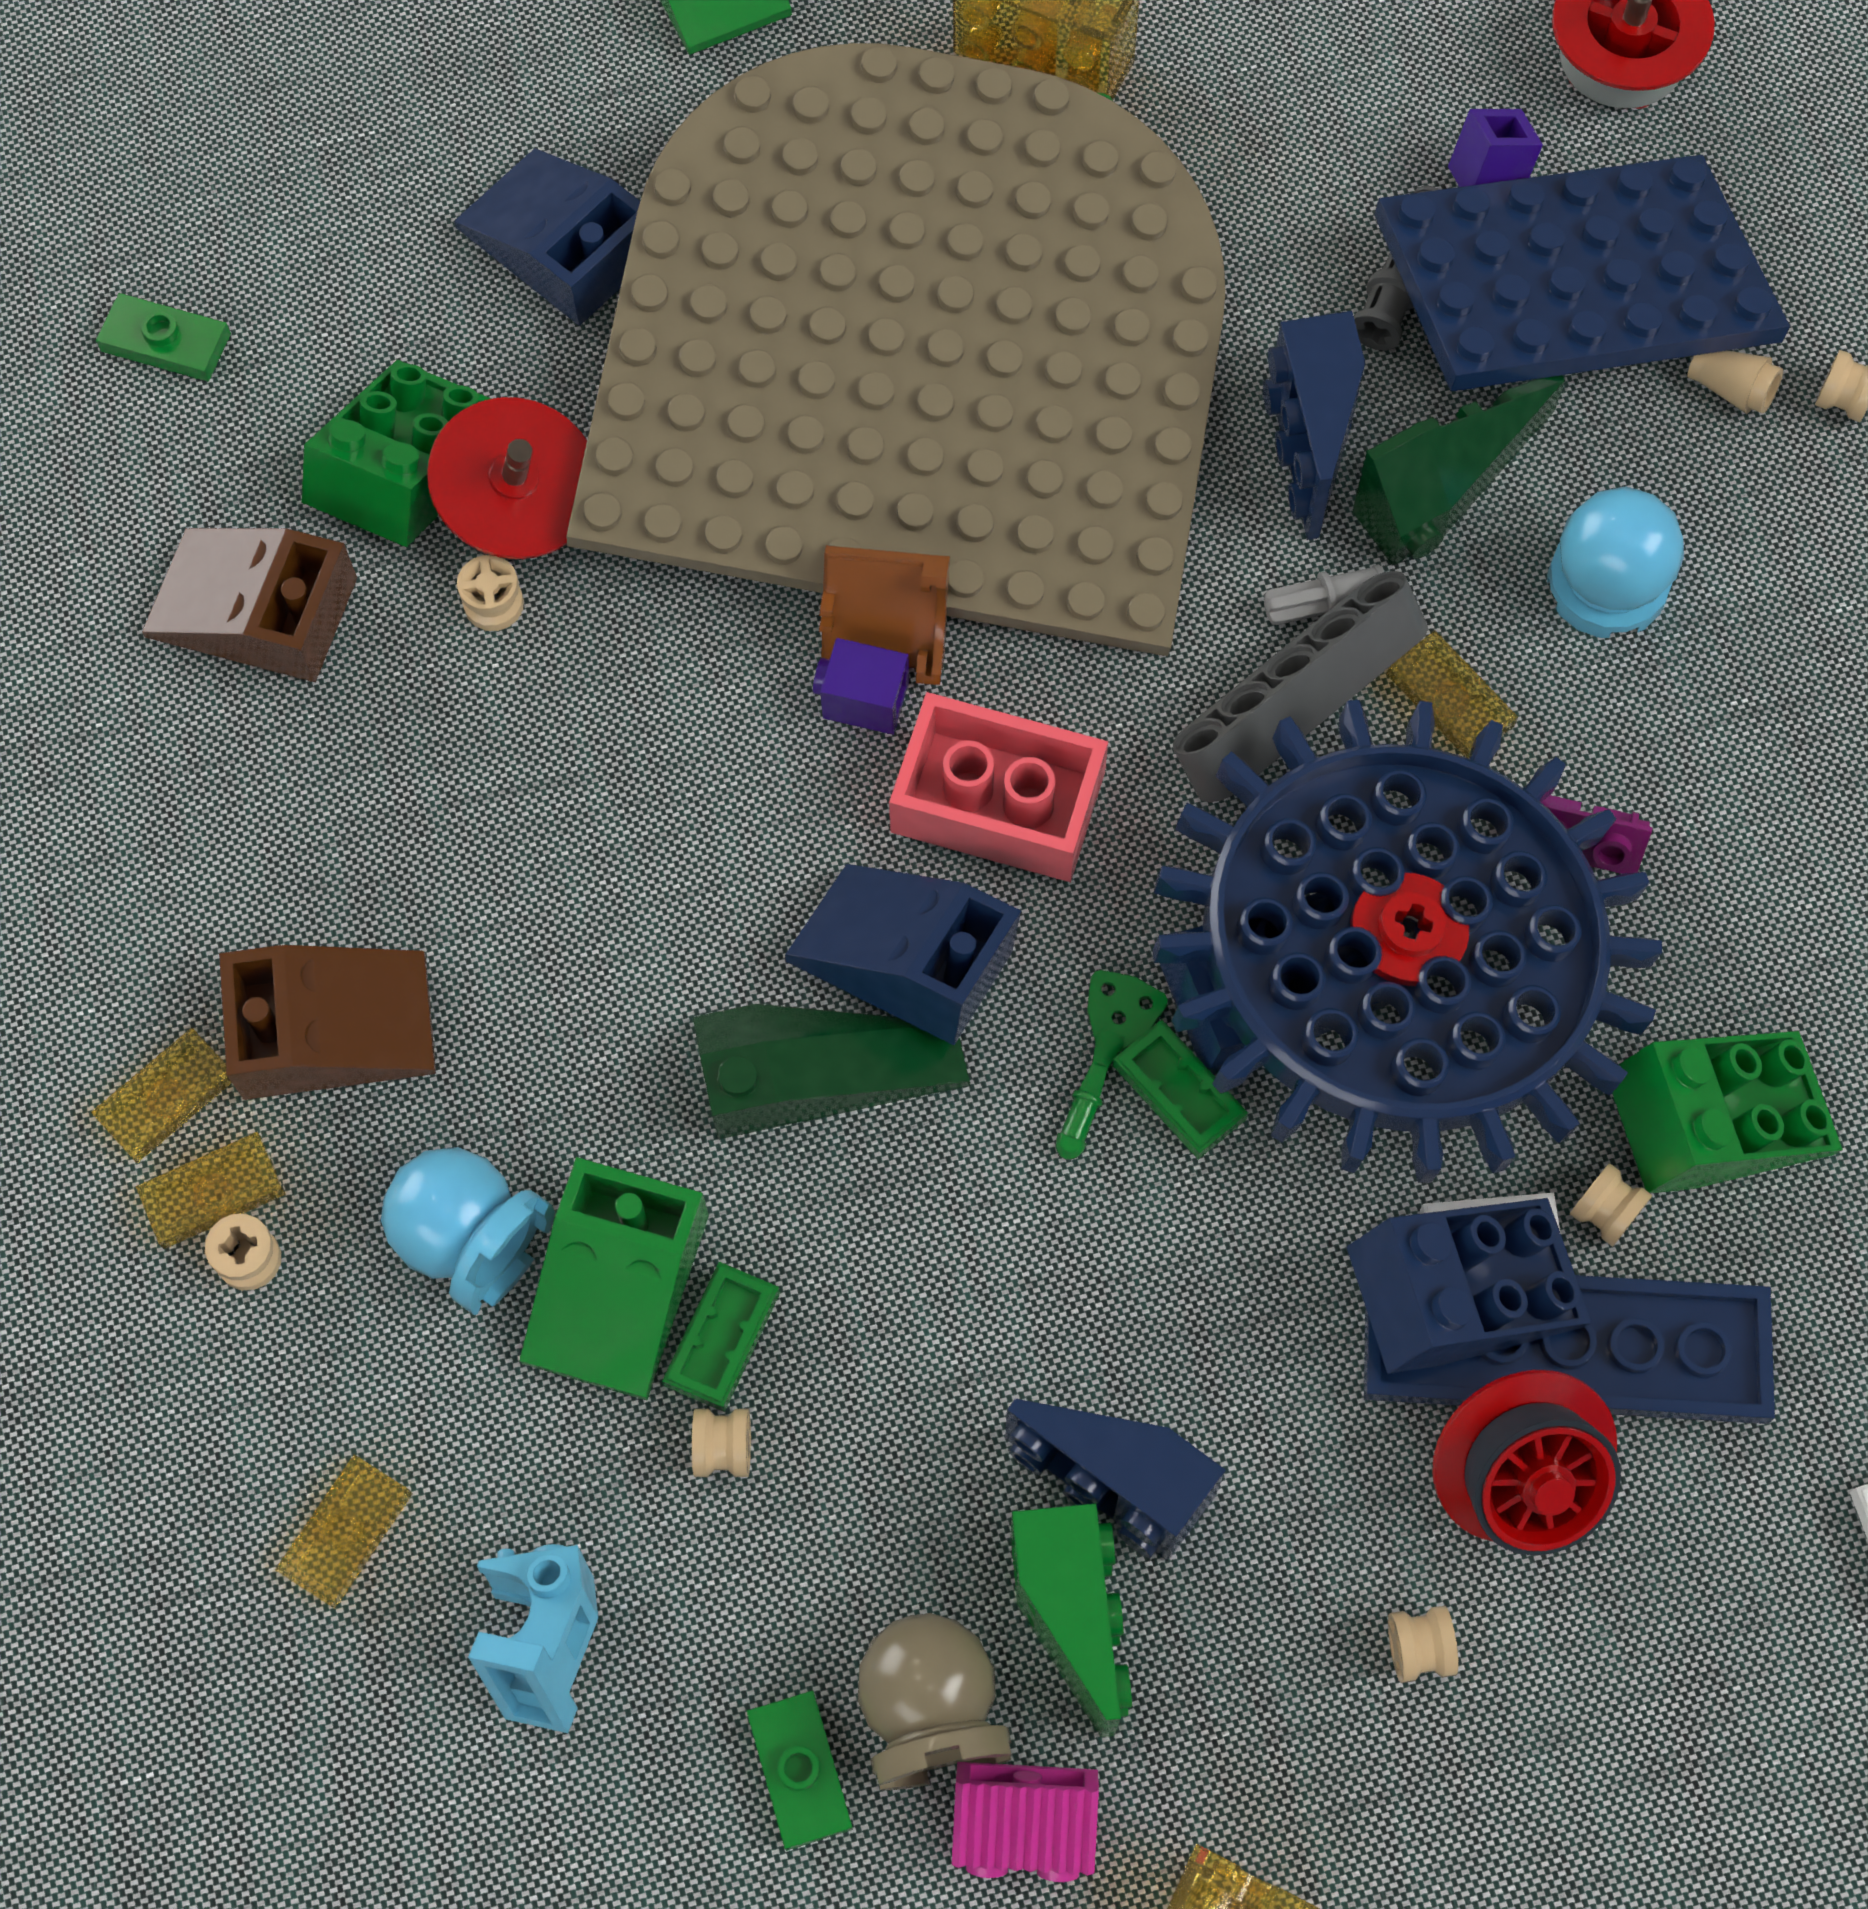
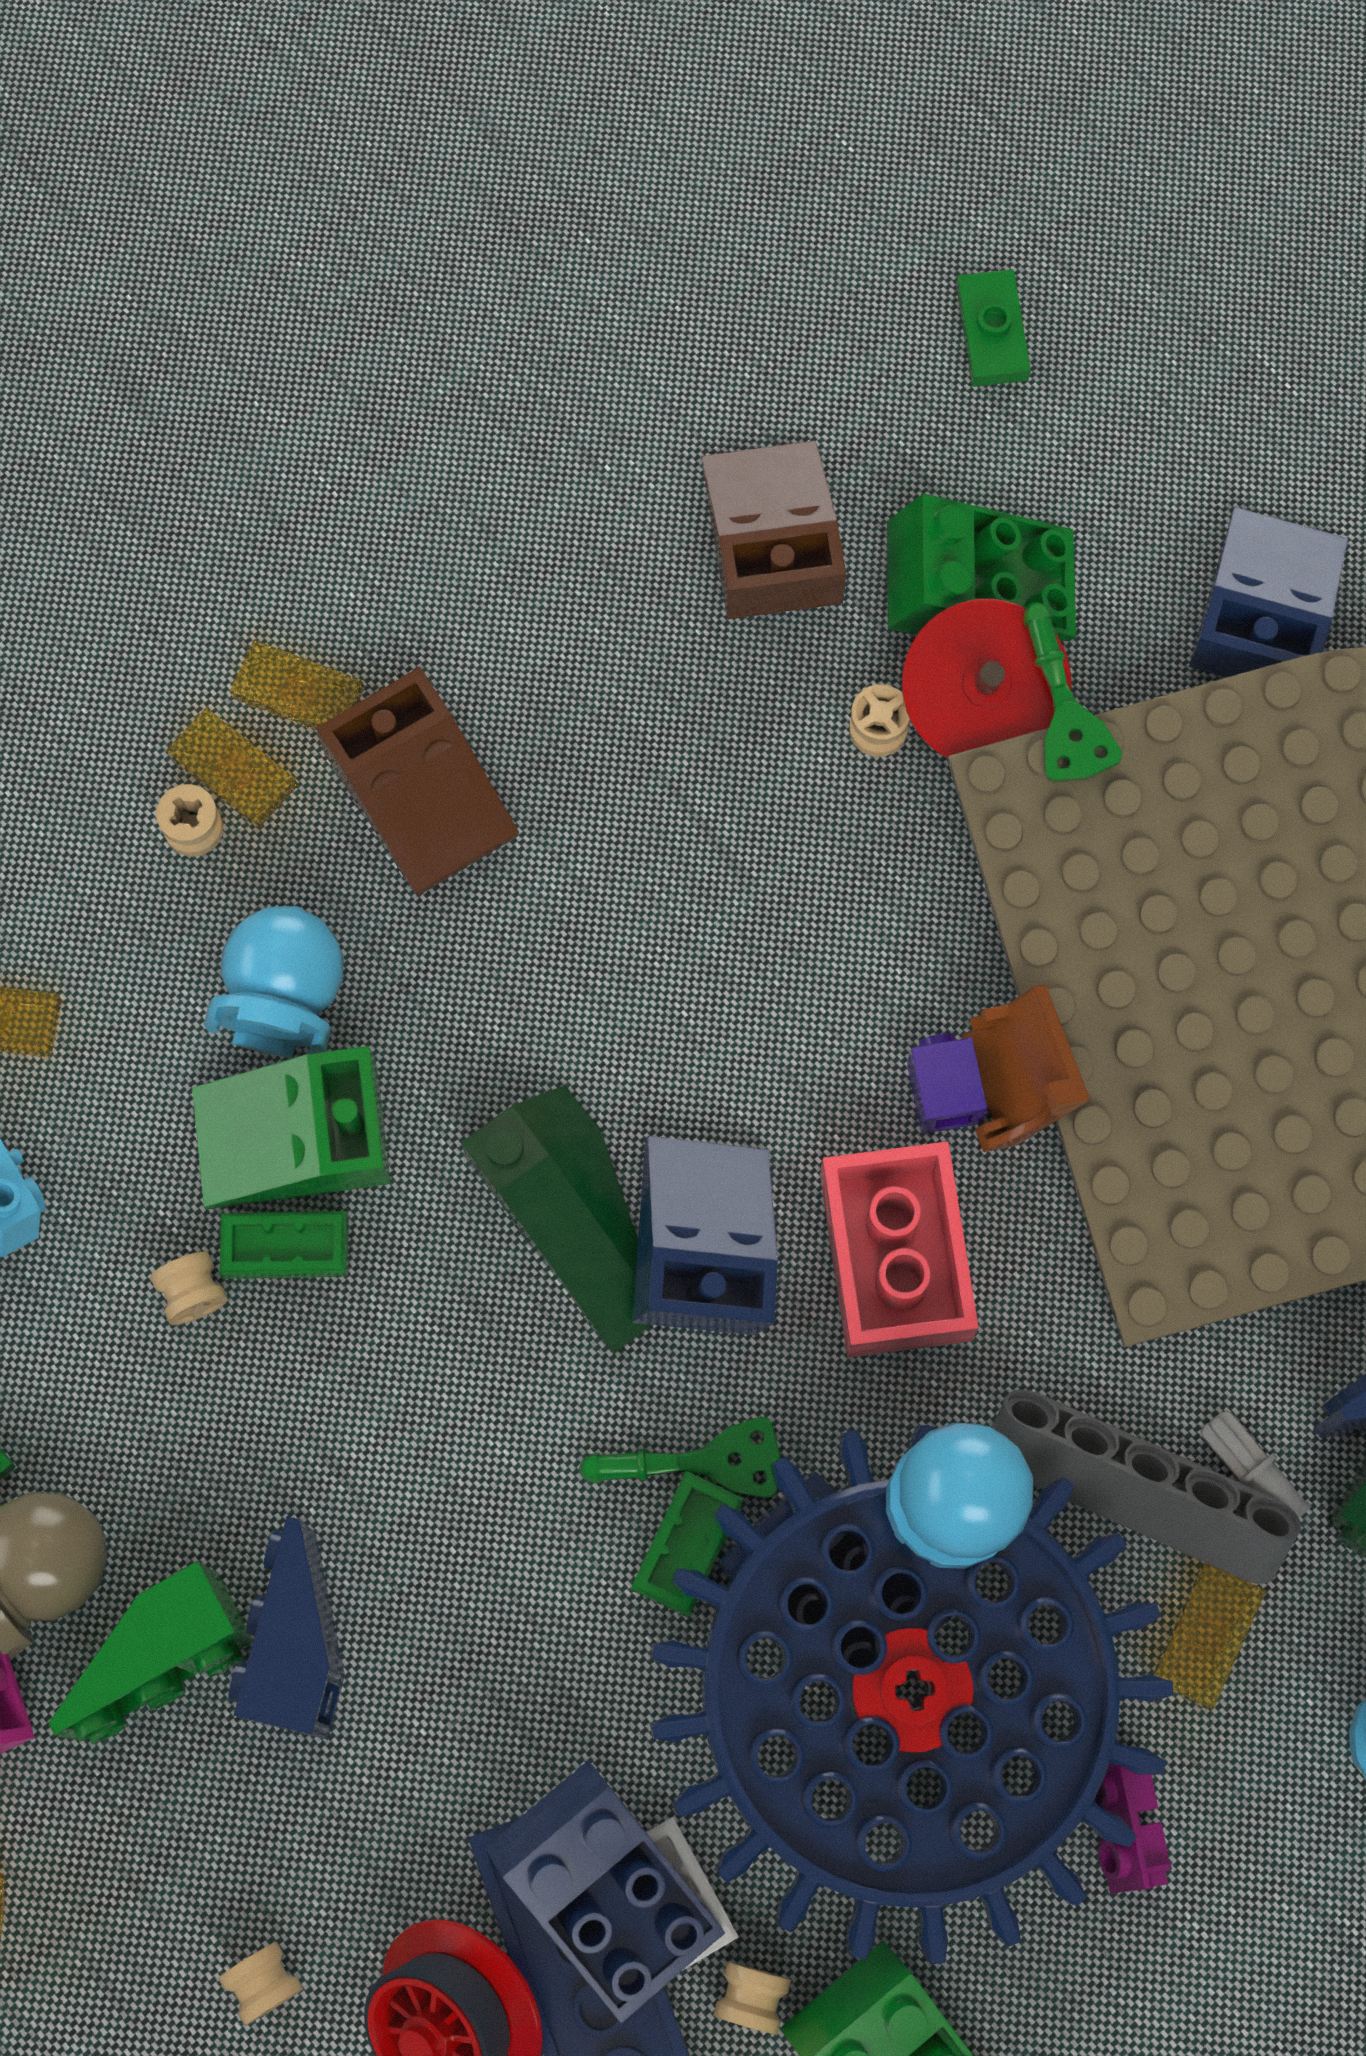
camera: 65 degrees right, 5 degrees up
none -> medium azure tile [886,1423,1033,1569]
none -> green piece [1023,602,1122,783]

